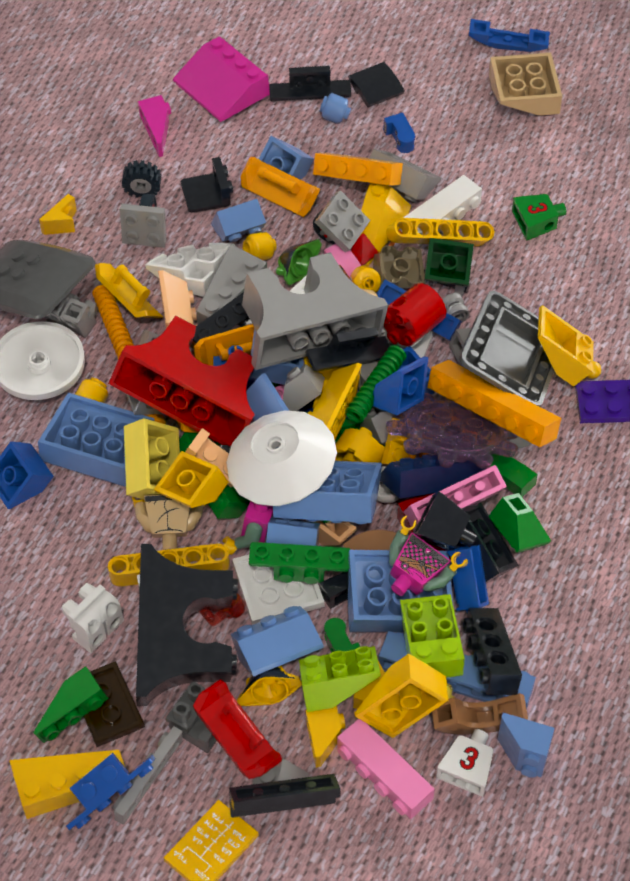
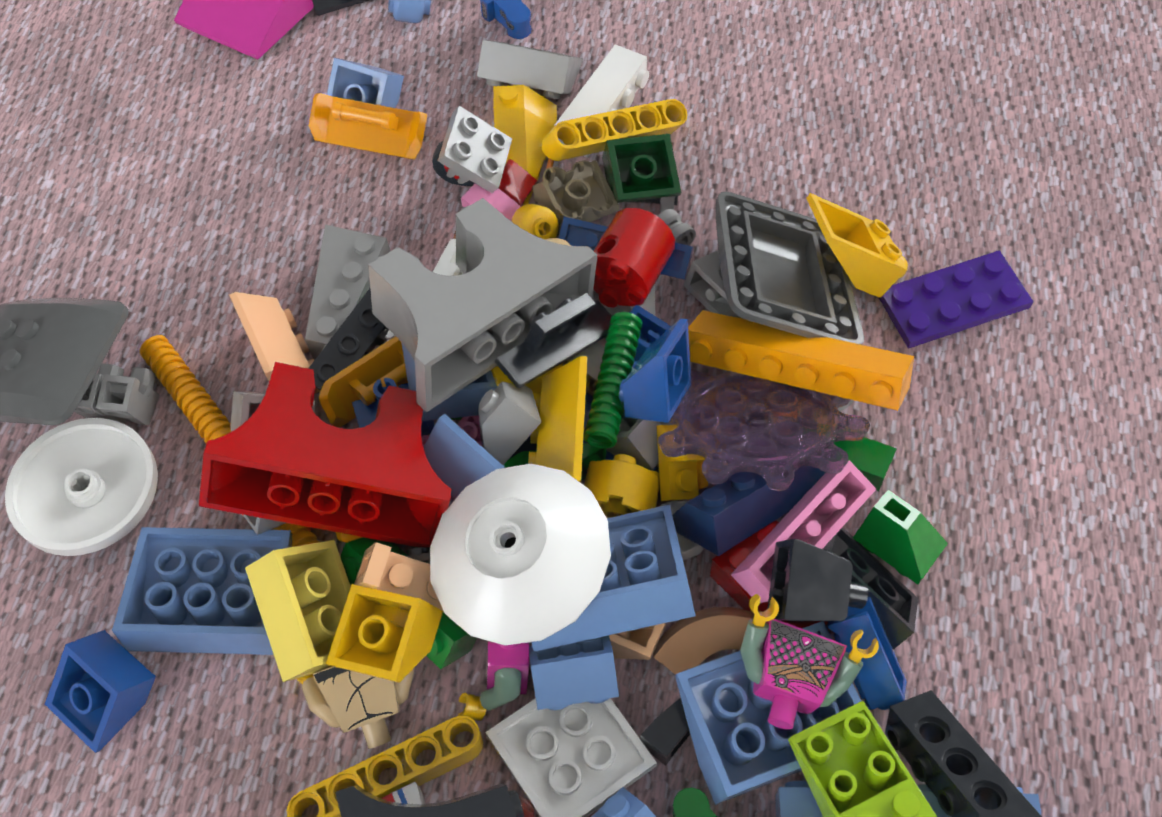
camera: 15 degrees left, 5 degrees up
yellow slope [39,194,77,235] -> none
yellow head [75,377,109,403] -> none
yellow piece [95,263,164,318] -> none
light grey plate [120,194,166,248] -> none
black wheel [122,160,162,198] -> none
dark pink slope [138,95,171,157] -> none
white brick [145,243,235,297] -> none
black bracket [180,157,233,213] -> none
medium blue slope [211,199,266,242] -> none
yellow head [242,232,277,261] -> none
green bracket [249,542,350,584] -> none
bright green hat [276,239,322,285] -> none
light orange brick [313,153,403,186] -> none
green torso [512,194,567,241] -> none

